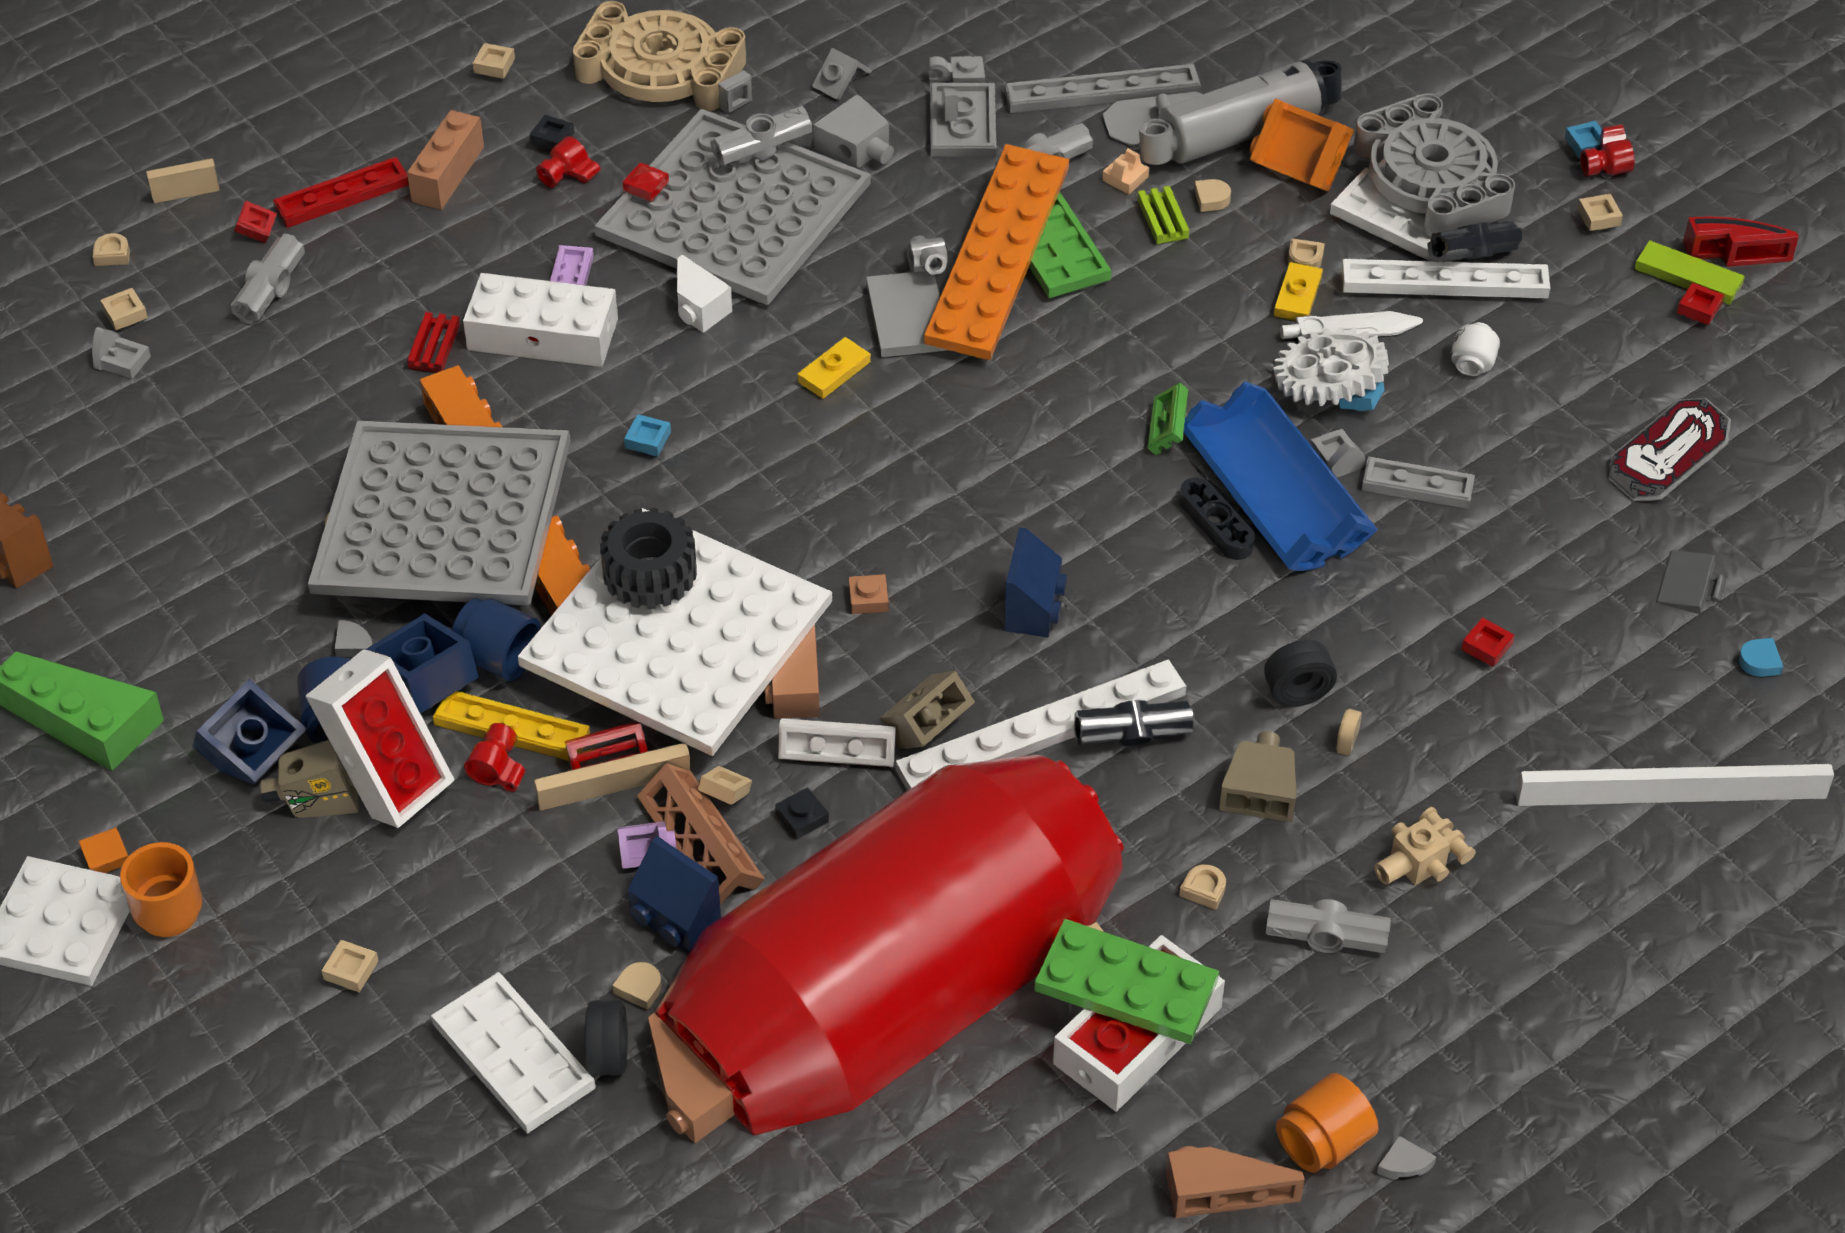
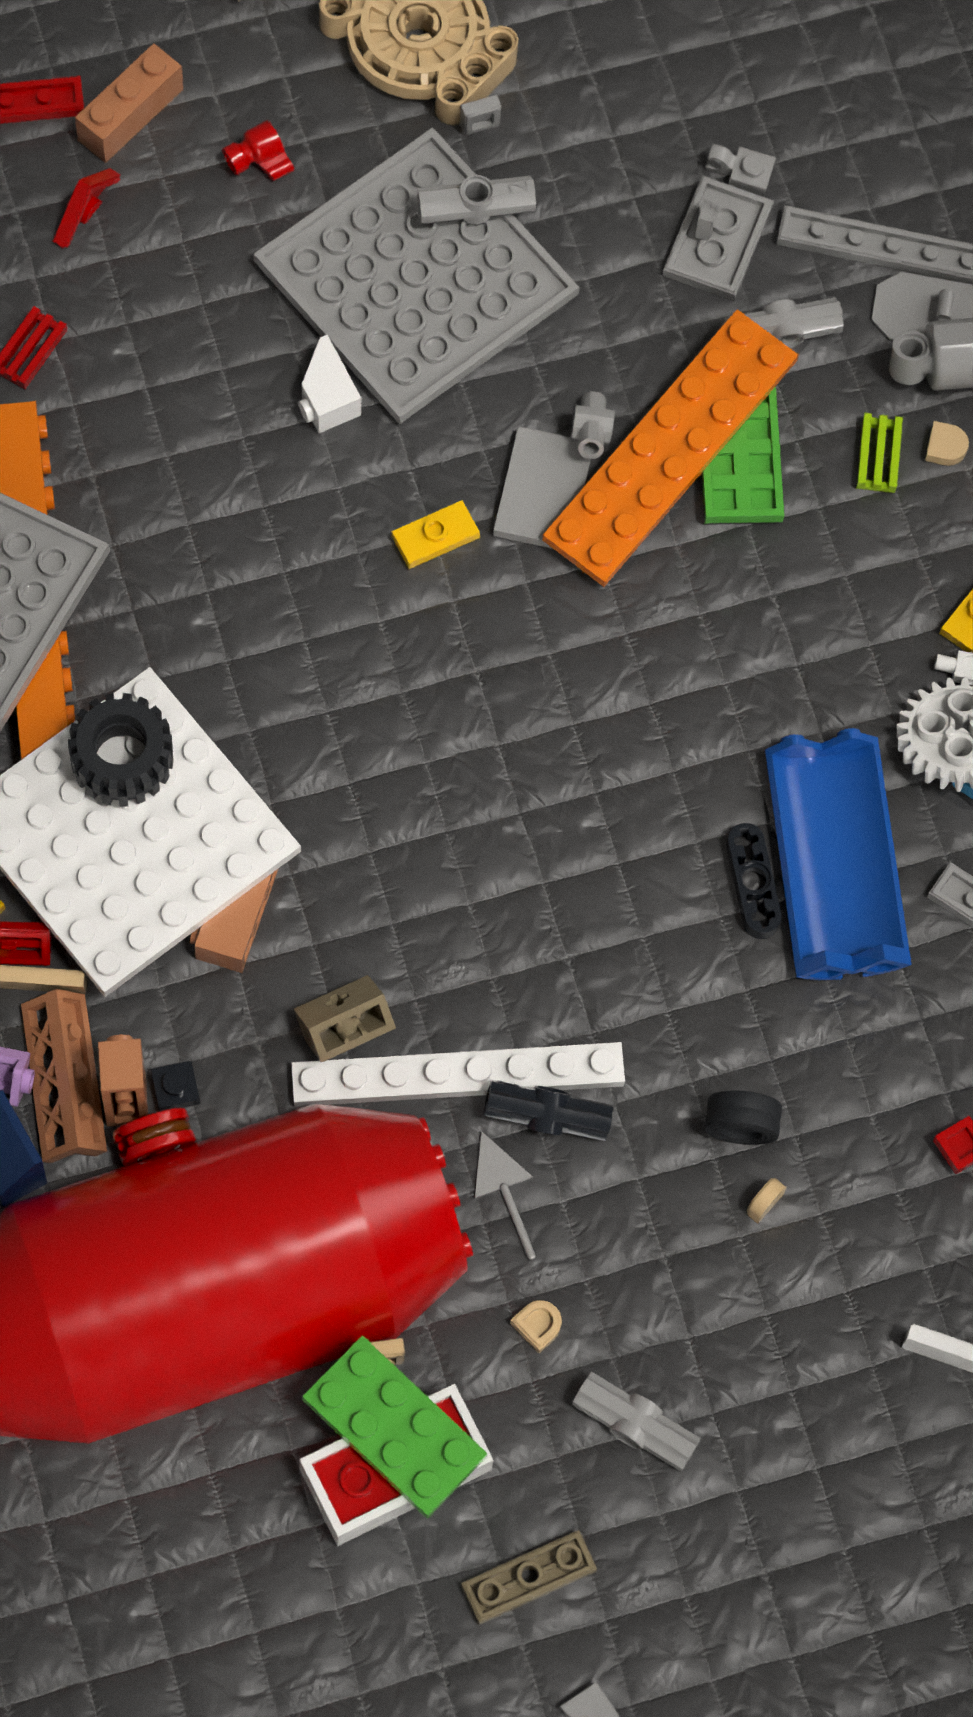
camera: 15 degrees right, 20 degrees up
white brick [463,273,618,367] -> none
black plate [529,115,575,151] -> none
lavender plate [550,245,594,286] -> none
red tile [622,162,669,202] -> none
dark azure plate [624,414,671,457] -> none
tan tile [698,766,752,805] -> none
white tile [778,718,896,767] -> none
light grey bracket [812,48,872,100] -> none
light grey torso [813,95,894,168] -> none
nougat plate [849,574,889,614] -> none
dark blue slope [1004,527,1067,638] -> none
light nougat tile [1102,149,1149,195] -> none
bright green tile [1148,383,1188,455] -> none
nougat slope [1166,1146,1305,1218] -> none
dark tan torso [1219,731,1297,822] -> none
orange piece [1276,1073,1378,1173] -> none
light grey tile [1311,429,1366,477] -> none
tan piece [1374,807,1476,885] -> none
none -> red tile [53,168,121,248]
none -> nougat brick [98,1035,148,1127]
none -> red head [113,1108,196,1166]
none -> dark tan tile [461,1530,597,1625]
none -> light grey piece [475,1131,536,1260]

